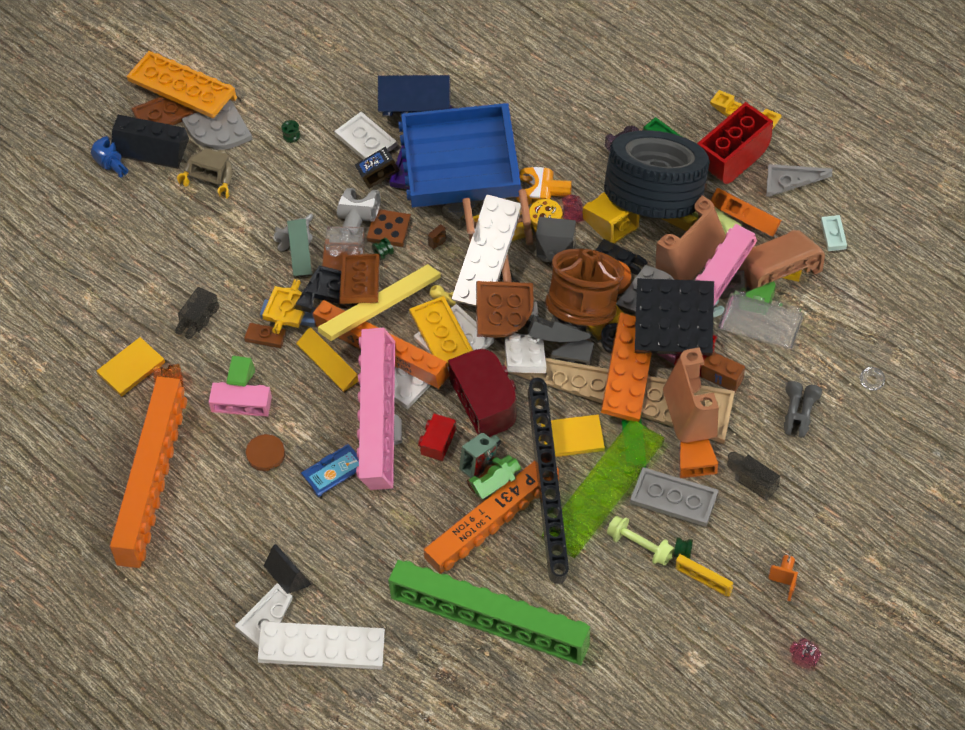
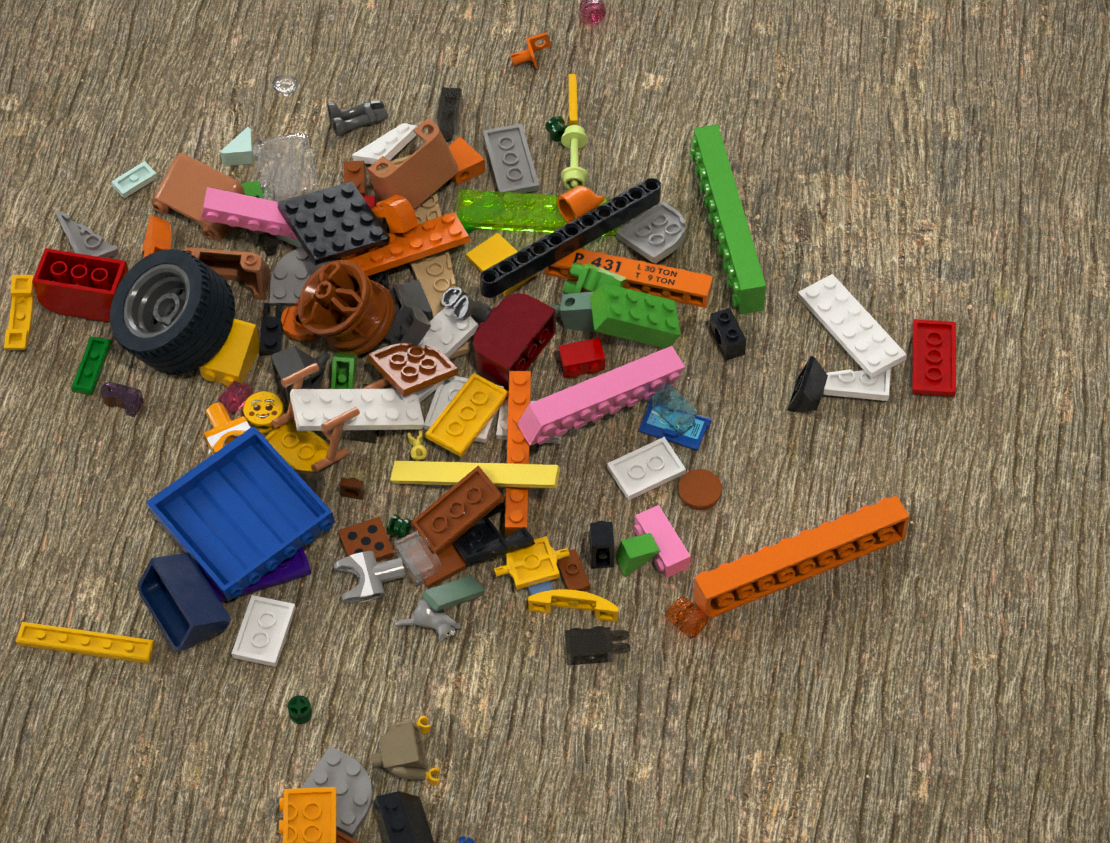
camera: 125 degrees left, 0 degrees up
yellow tile [96,337,165,397] -> none
yellow slope [296,327,359,392] -> none
brick [355,146,400,189] -> none
none -> yellow tile [16,622,155,664]
none -> light aqua slope [220,127,254,166]
none -> bright green slope [331,352,358,389]
none -> white wing [352,123,418,166]
none -> orange brick [371,194,419,233]
none -> dark grey piece [442,287,491,323]
none -> yellow slope [528,589,619,622]
none -> orange piece [557,186,605,223]
none -> bright green brick [590,283,680,348]
none -> black brick [590,521,614,569]
none -> white plate [607,437,686,501]
none -> light grey plate [615,201,686,264]
none -> clear light blue window [652,383,698,436]
none -> black brick [709,308,746,361]
none -> red plate [912,319,956,397]

